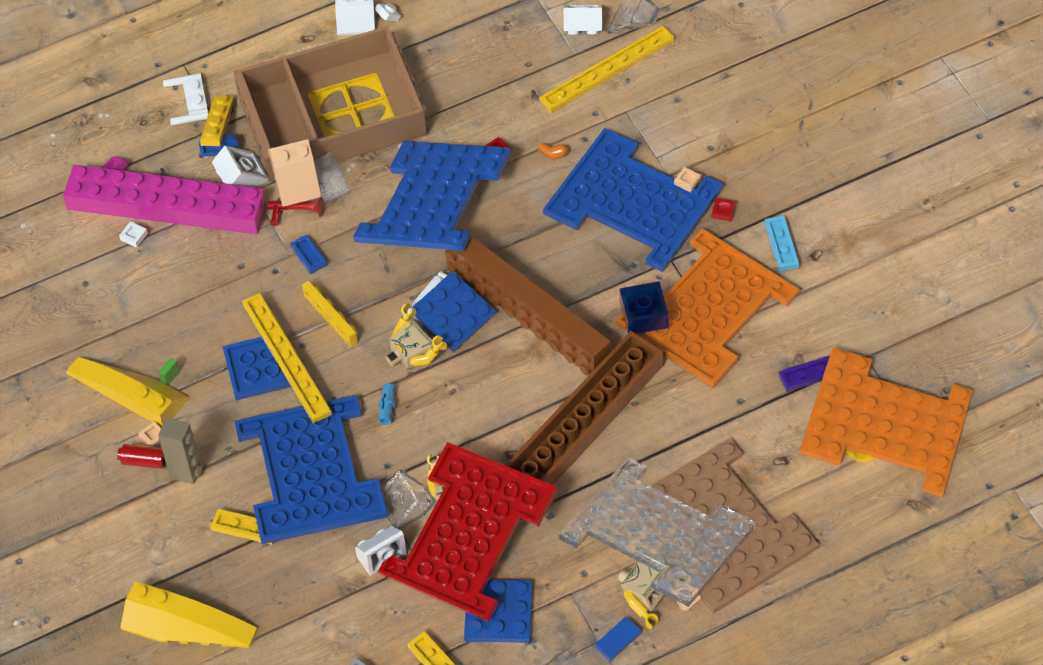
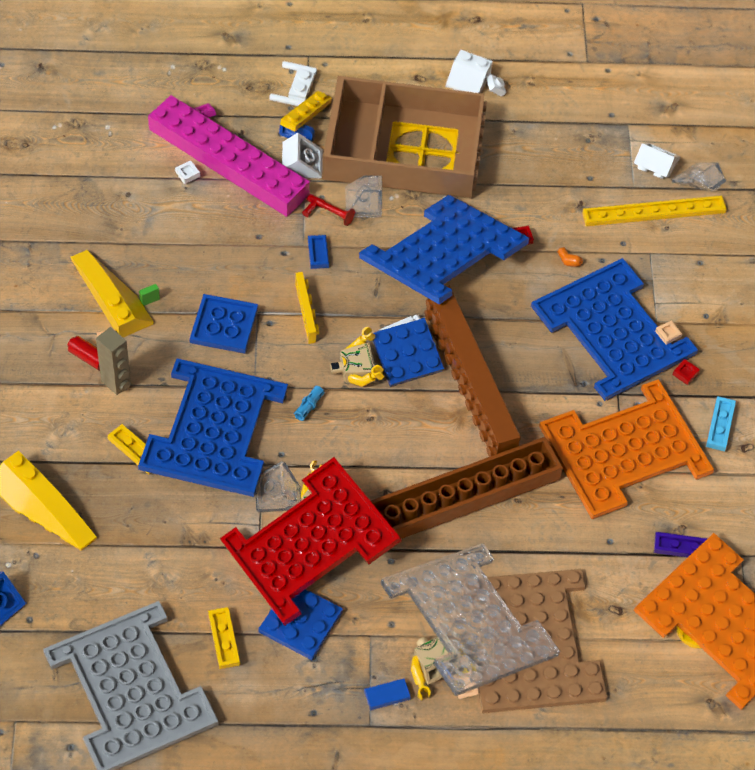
camera: 20 degrees right, 0 degrees up
yellow tile [242,293,332,423] -> none
light nougat slope [268,139,321,207] -> none
white slope [355,526,407,576] -> none
clear blue brick [619,281,669,334] -> none

